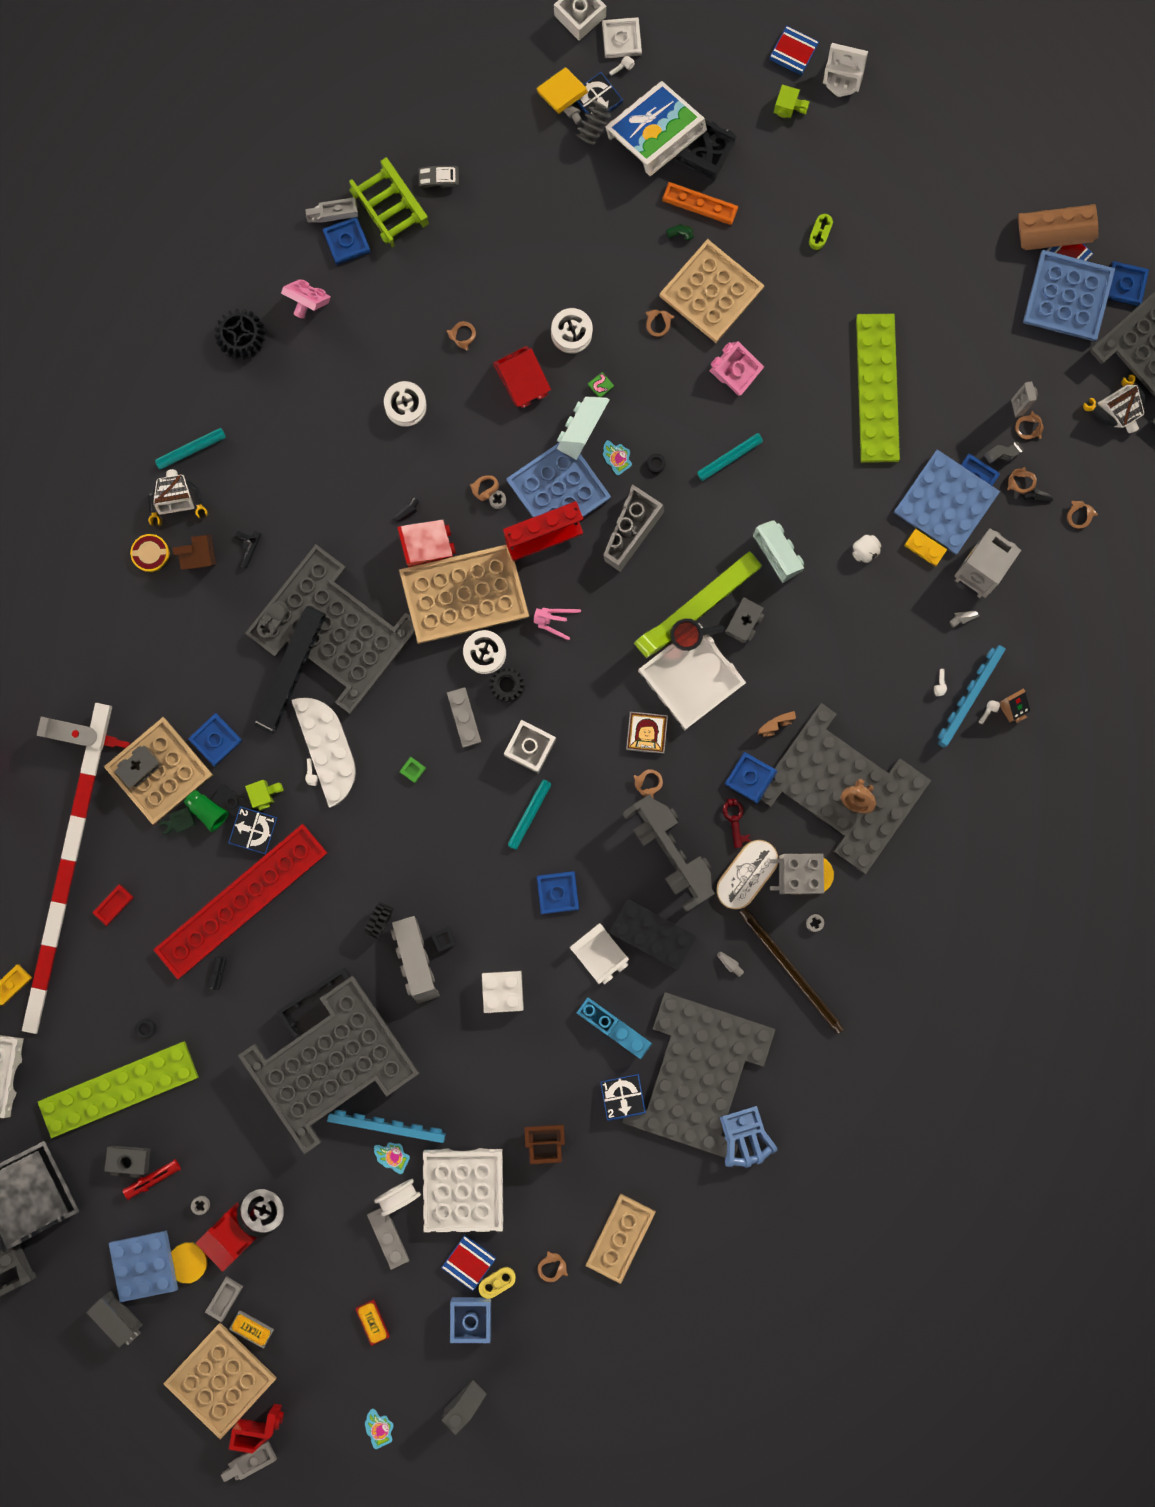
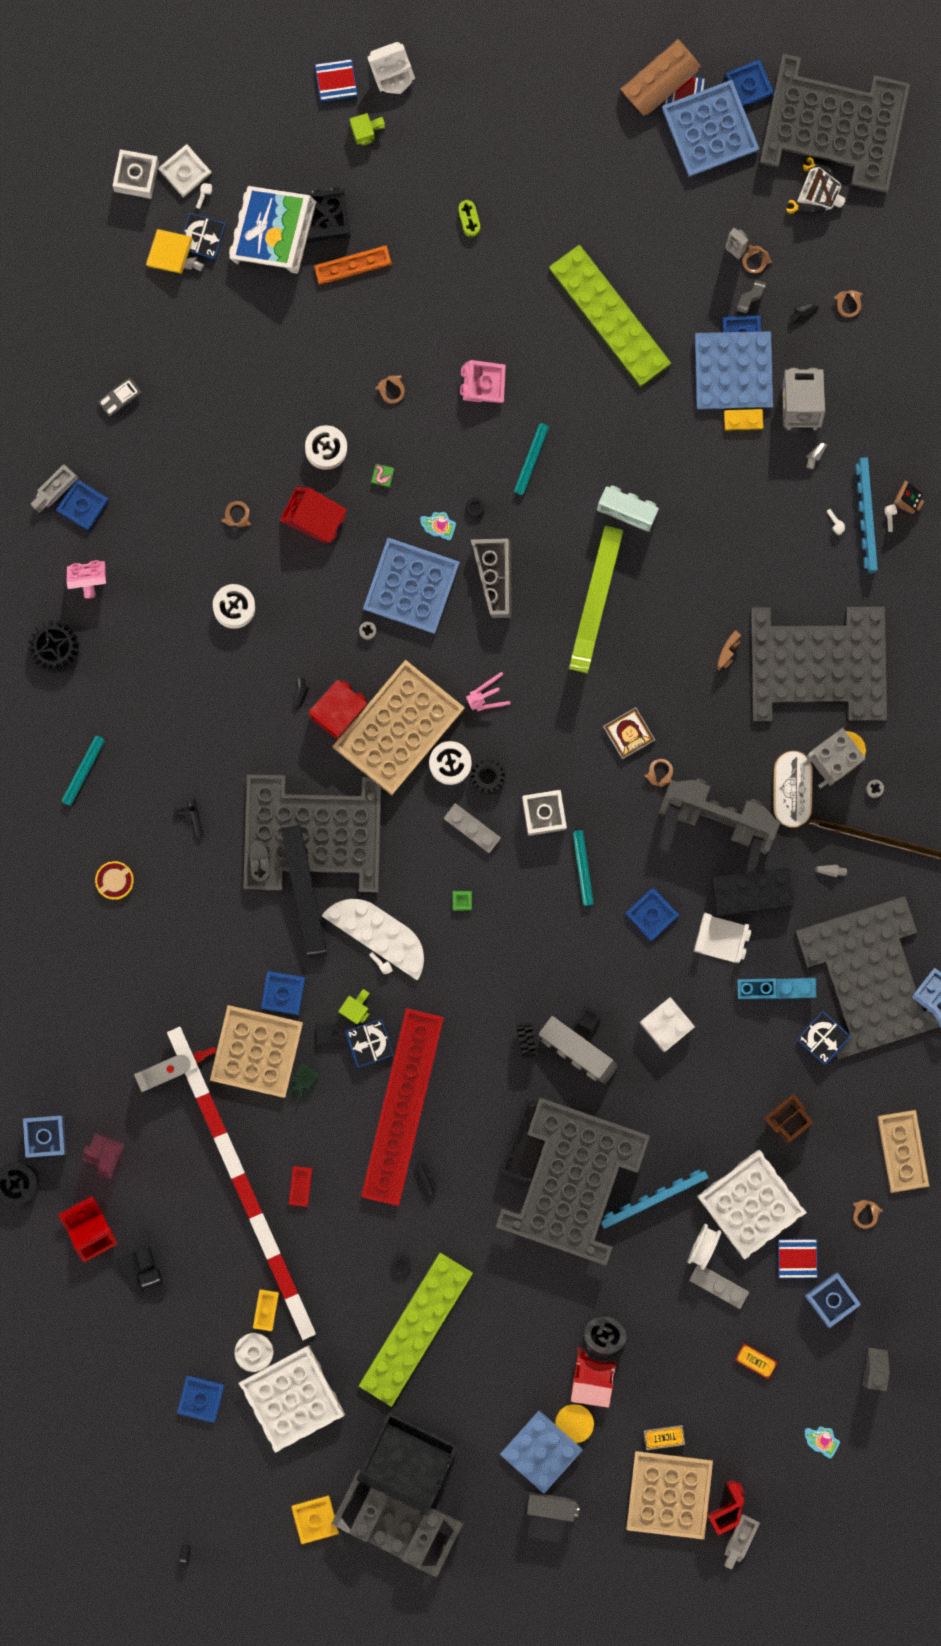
camera: 40 degrees left, 0 degrees up
dark grey brick [105,1145,151,1178] -> none
dark grey brick [115,746,163,790] -> none
red pin [122,1159,181,1200] -> none
torso [148,469,208,526] -> none
reddish brown plate [173,534,216,570] -> none
green plant [184,790,229,833] -> none
light grey bush [191,1196,210,1215] -> none
light grey tile [205,1277,244,1323] -> none
lime fence [349,157,429,248] -> none
sticker [374,1142,410,1174] -> none
medium nougat piece [470,475,499,501] -> none
light yellow plate [479,1267,516,1299] -> none
red panel [503,501,584,561] -> none
light aqua slope [557,397,609,460] -> none
dark grey piece [575,100,611,145] -> none
white piece [638,623,746,731] -> none
tan plate [659,239,765,343] -> none
dark green arm [666,224,694,240] -> none
piece [670,618,724,651] -> none
dark red piece [722,798,751,848] -> none
dark grey brick [724,597,765,644] -> none
blue tile [725,752,778,804] -> none
medium nougat hair [840,779,876,814] -> none
white head [852,535,881,563] -> none
medium nougat piece [1007,467,1037,494] -> none

